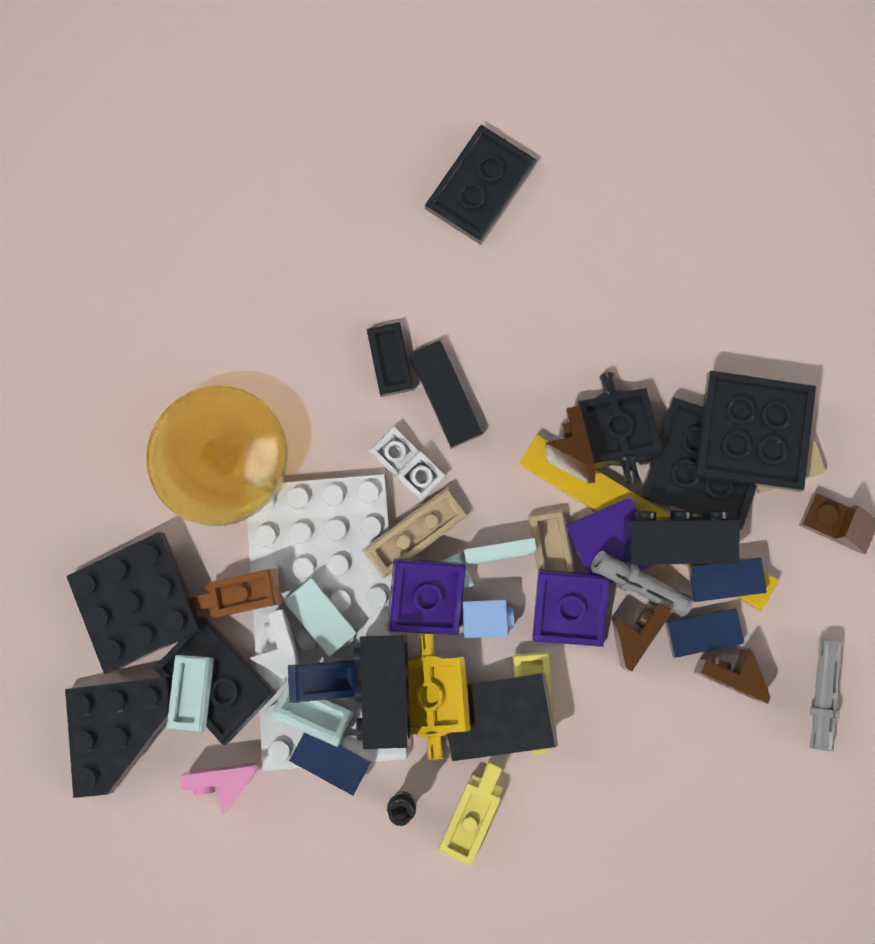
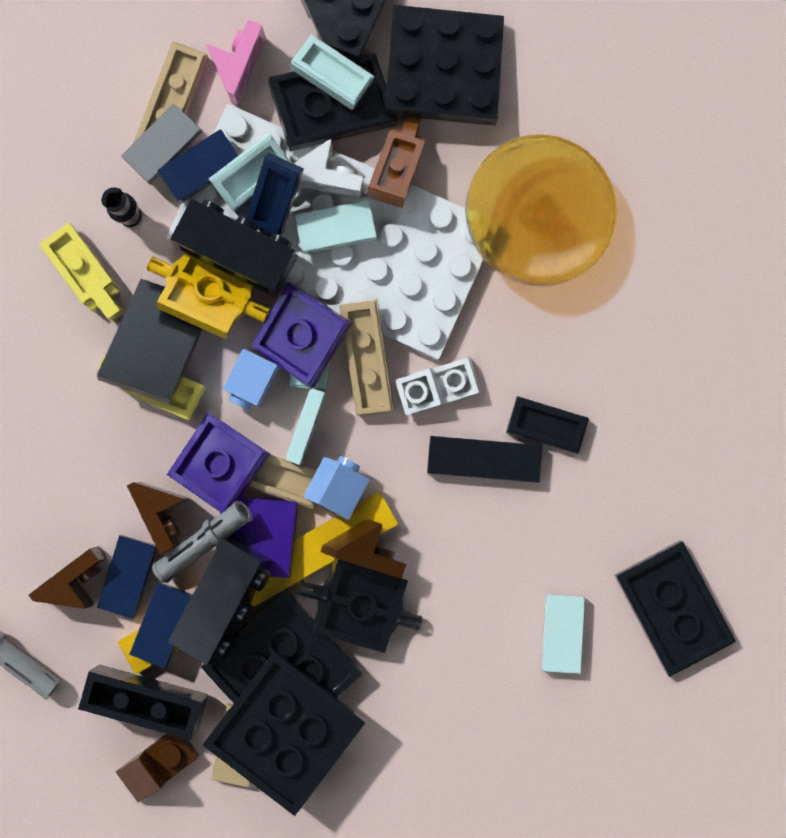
camera: 115 degrees right, 5 degrees up
none -> black brick [78,664,208,740]
none -> light grey tile [121,103,202,185]
none -> tan tile [133,41,209,143]
none -> light blue brick [303,456,370,520]
none -> light aqua tile [541,594,585,674]

